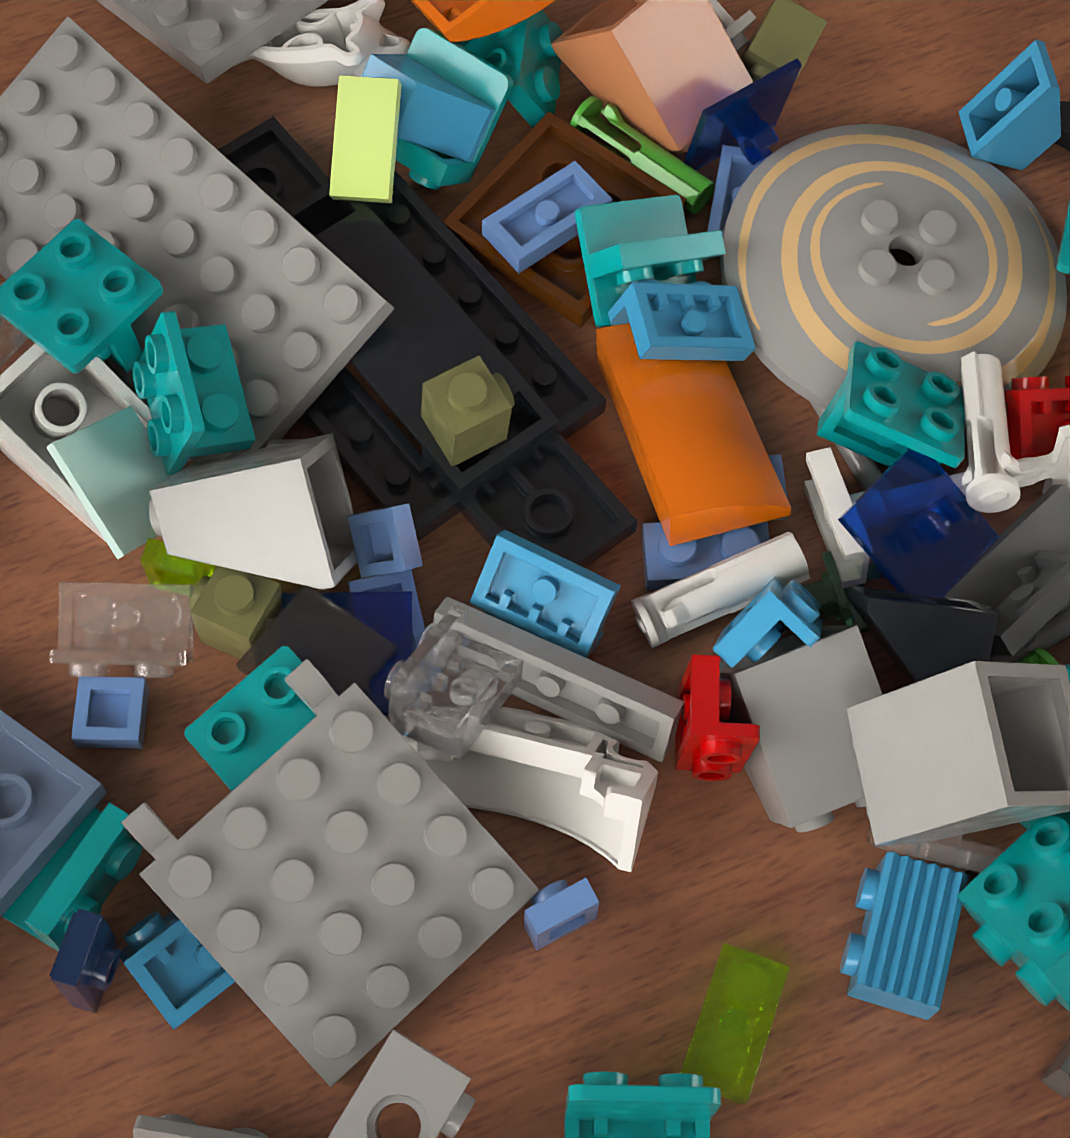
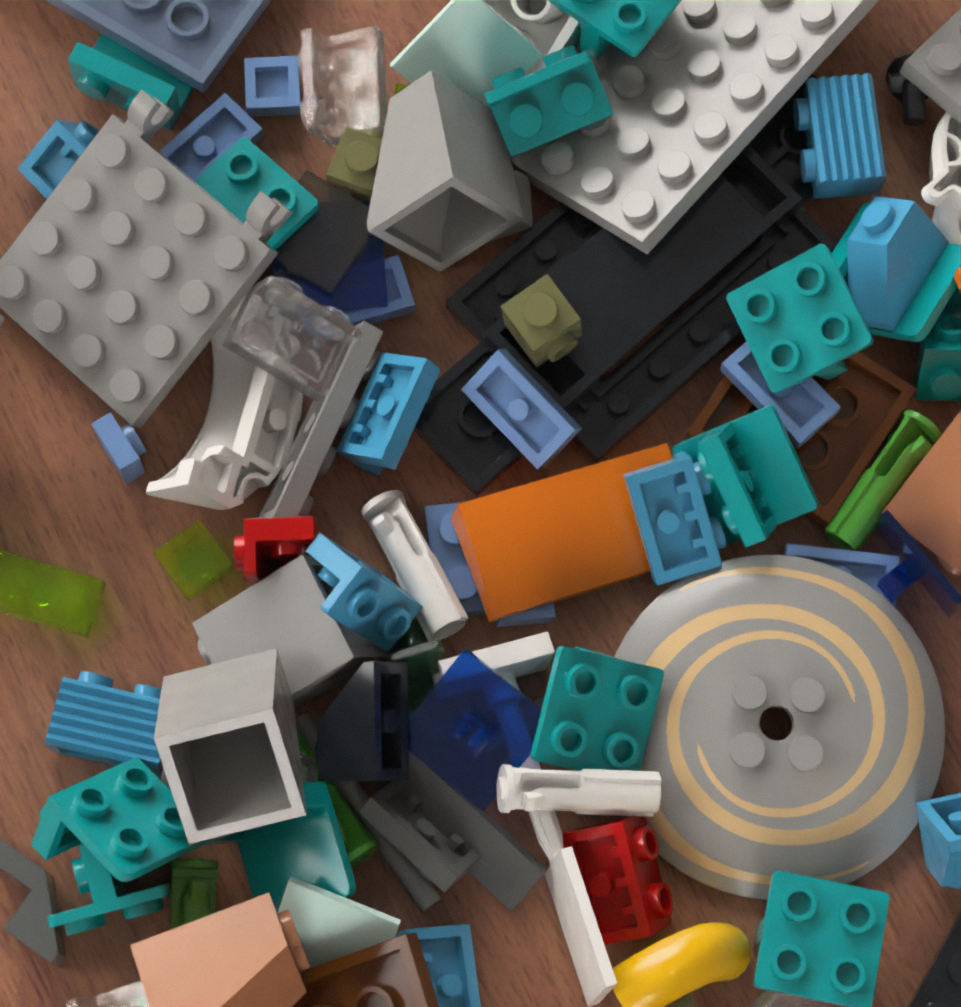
camera: 85 degrees right, 10 degrees up
dark blue plate [49,908,121,1014] -> none
yellowish green tile [329,76,402,203] -> none
medium blue plate [347,503,423,578] -> none
none -> clear neon green plate [153,520,234,601]
none -> medium blue plate [160,93,264,181]
none -> medium blue plate [461,349,582,470]
none -> teal bracket [726,244,874,394]
none -> dark azure brick [793,73,886,199]
none -> black plate [886,51,929,126]

